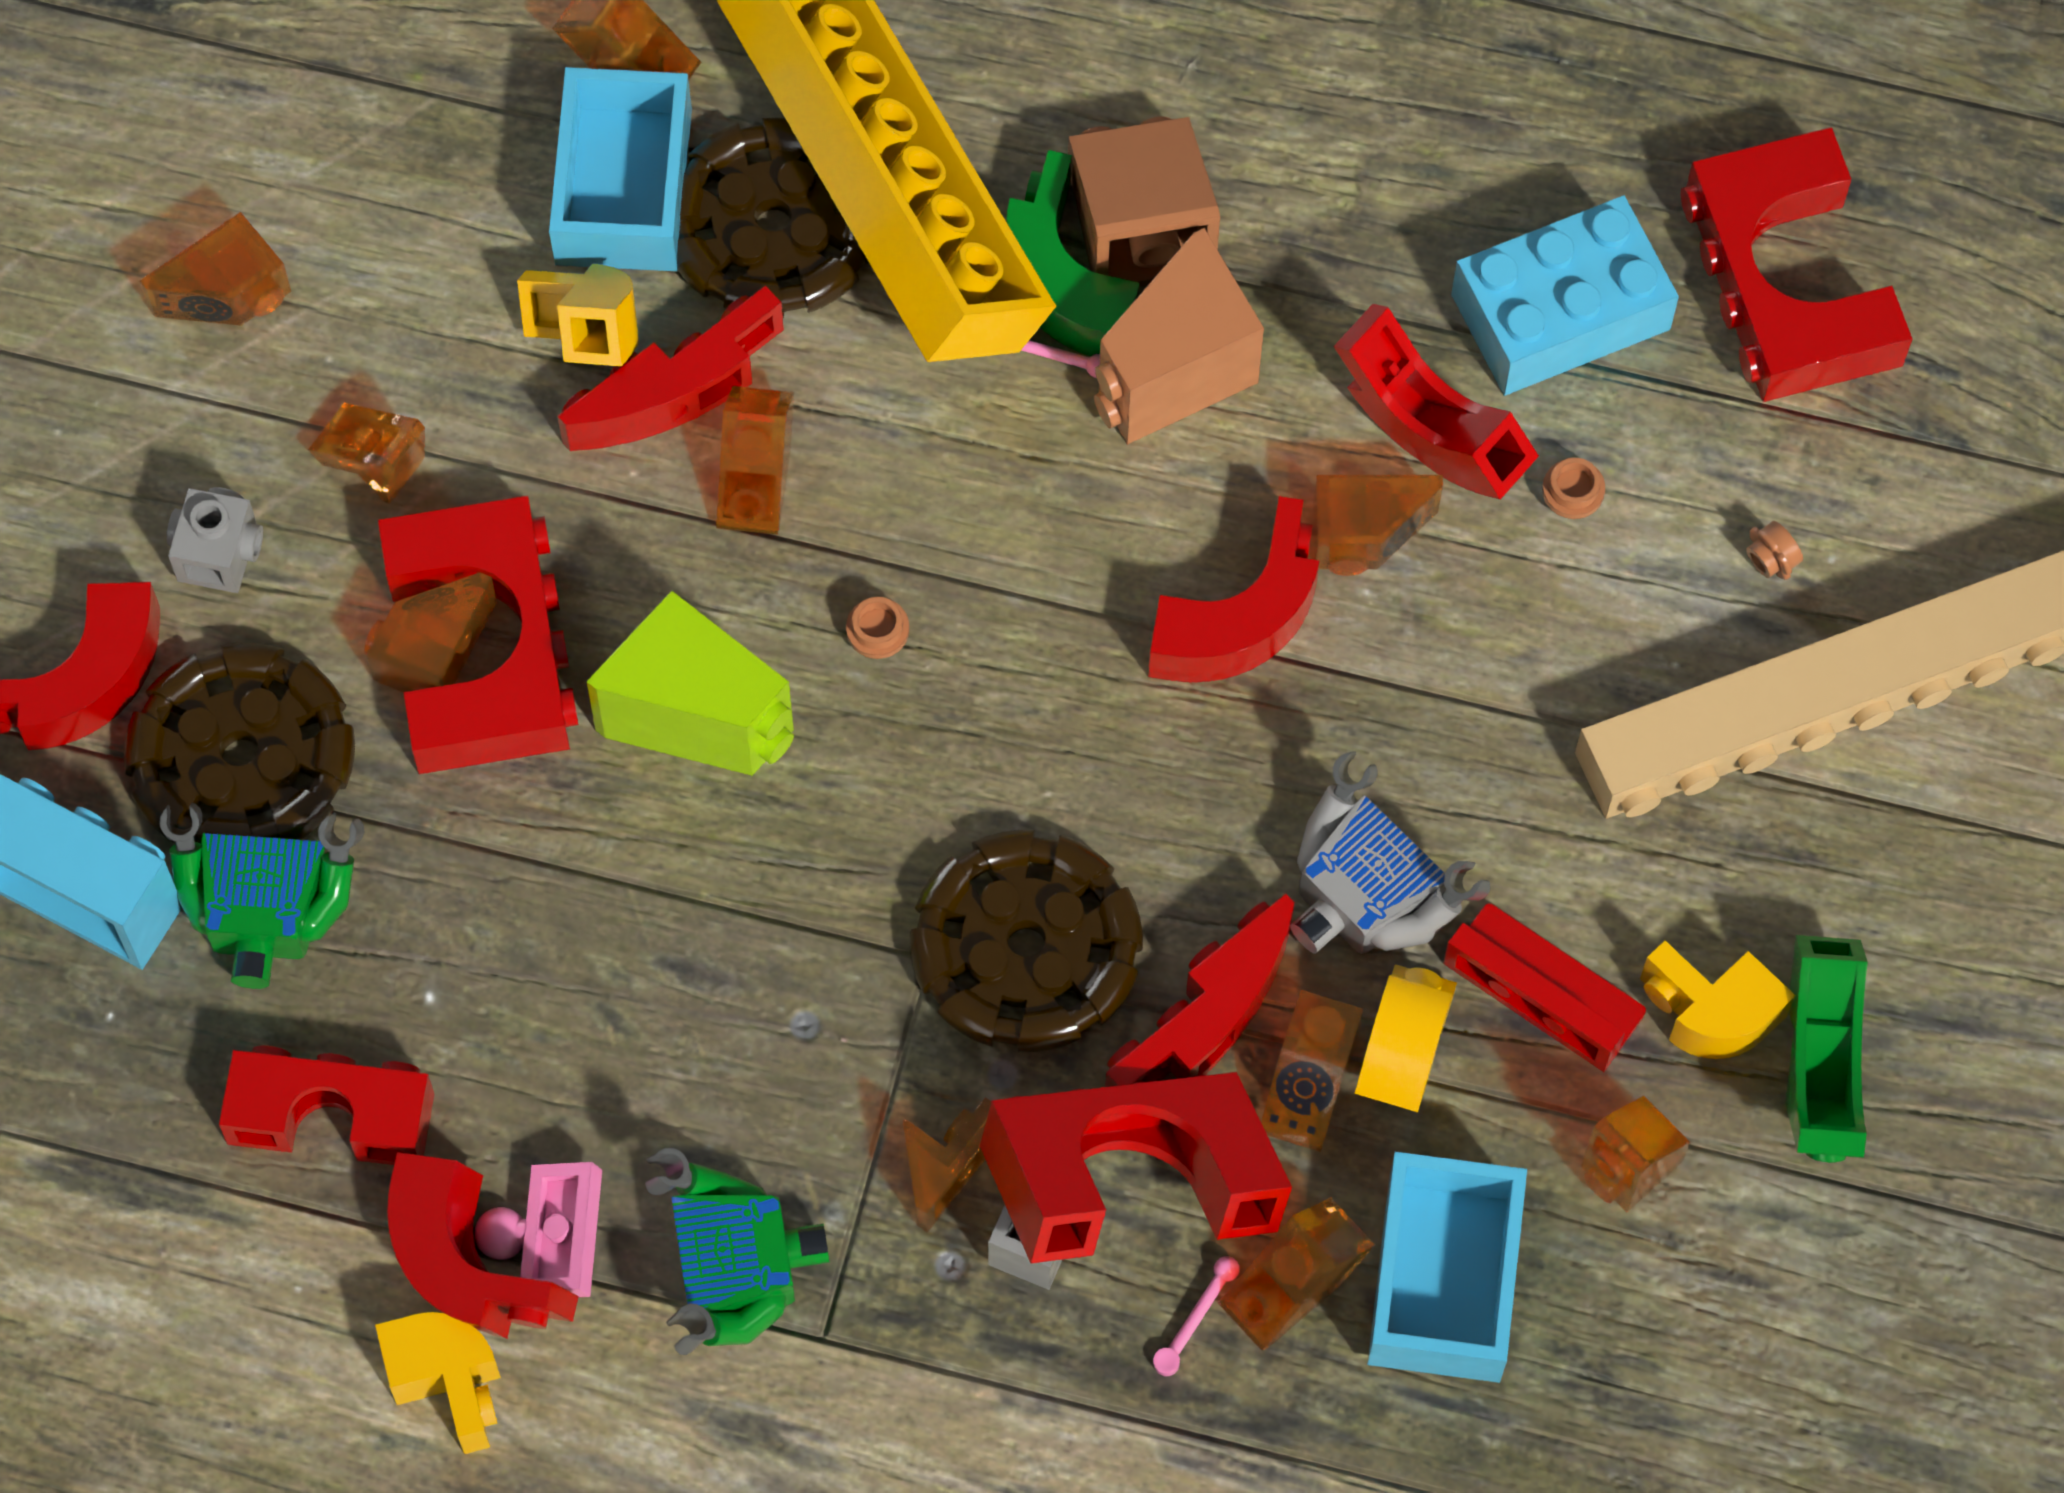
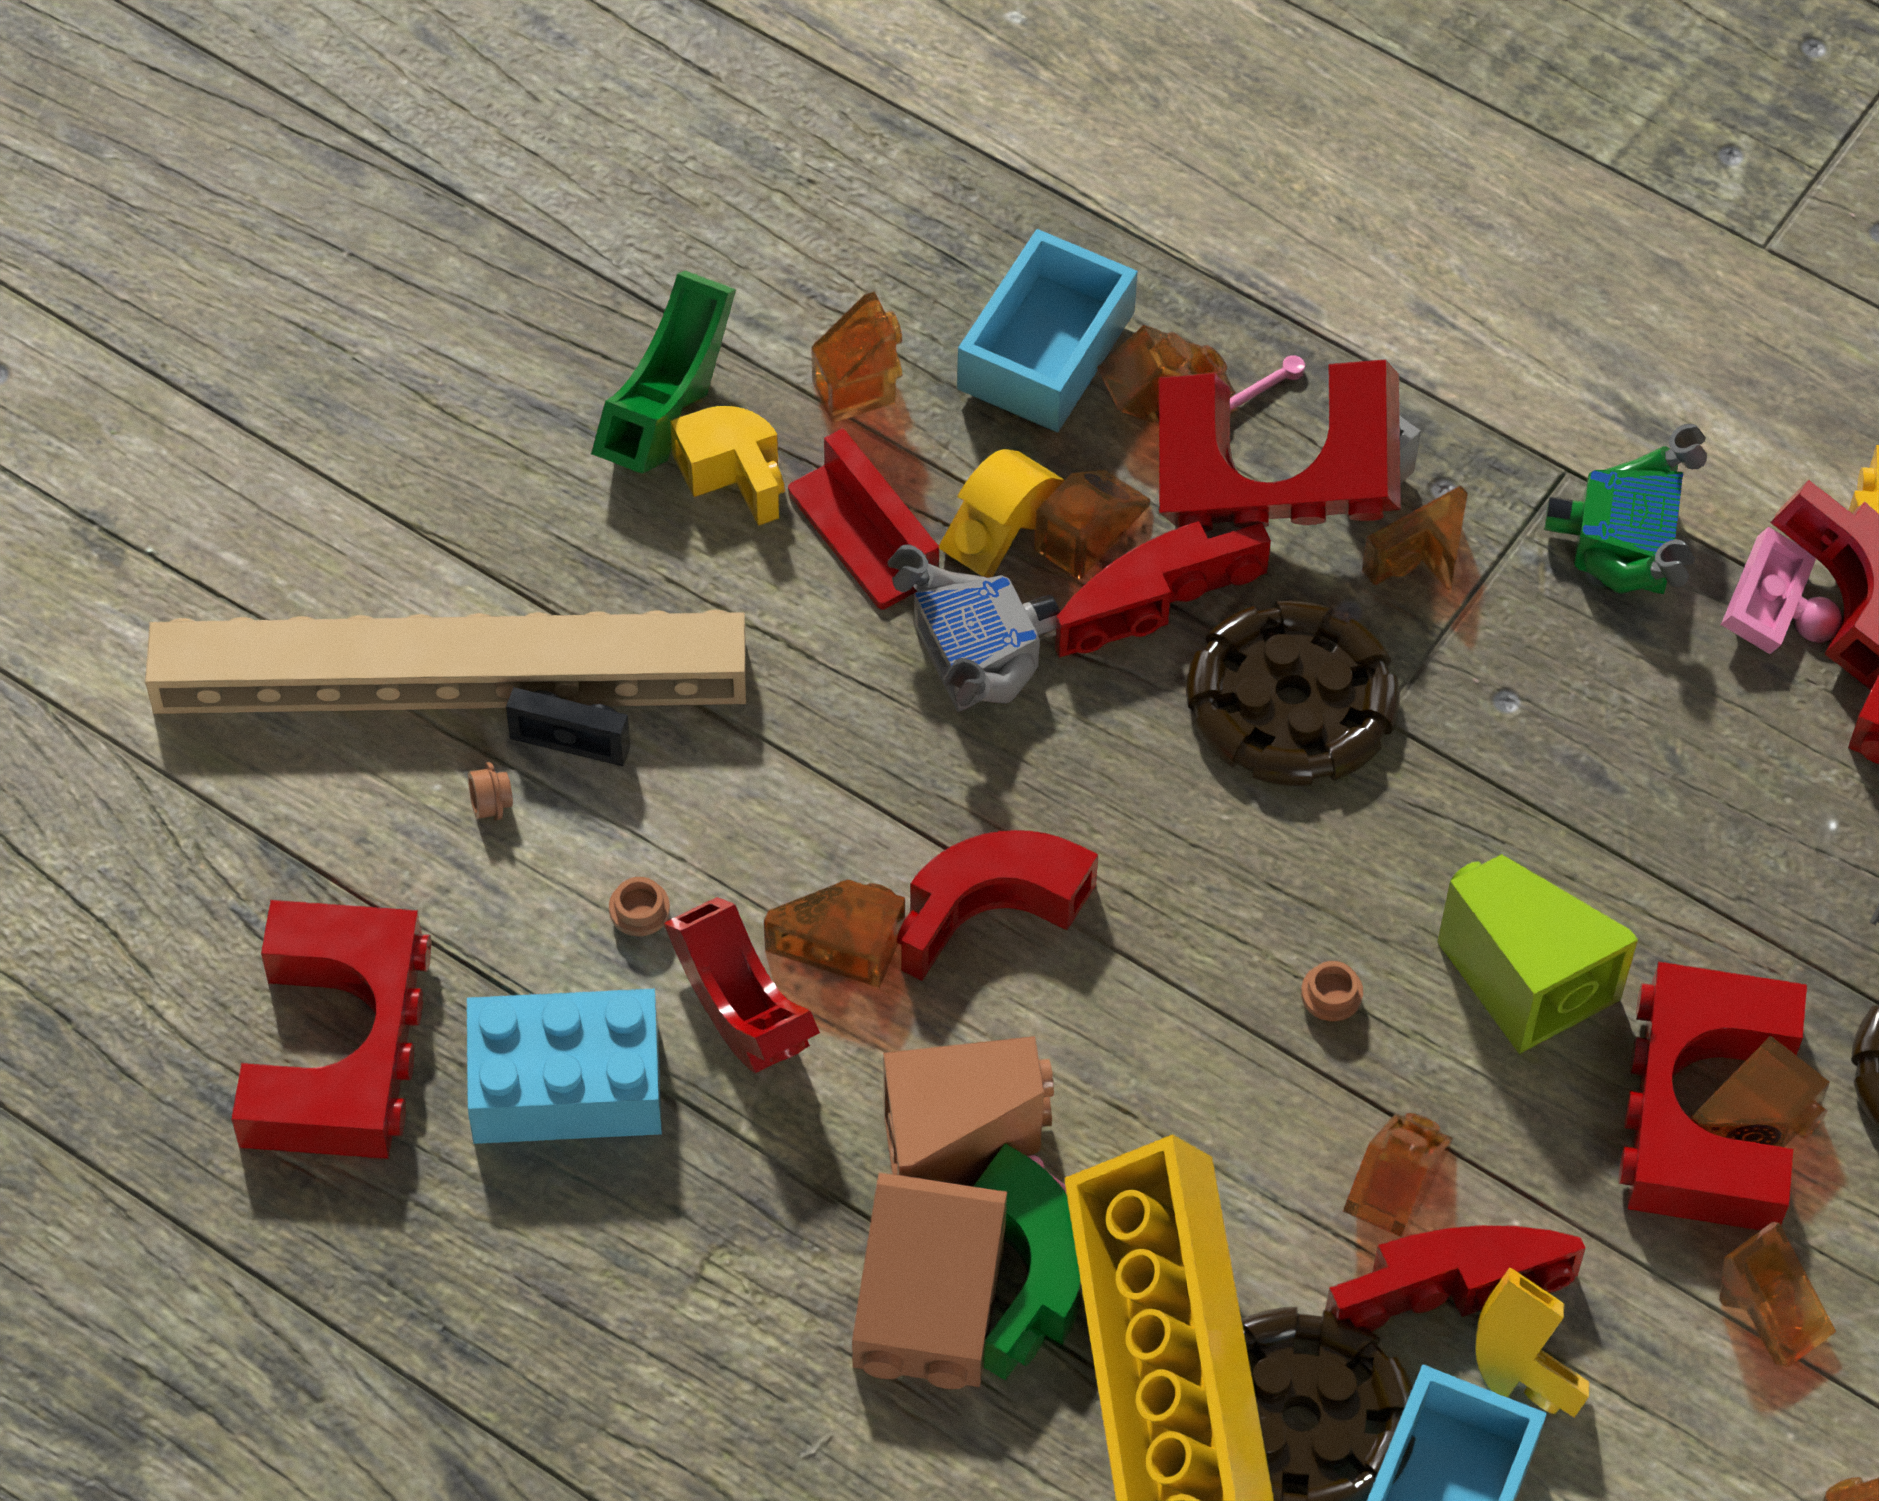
camera: 160 degrees left, 10 degrees down
none -> black plate [506,687,630,766]

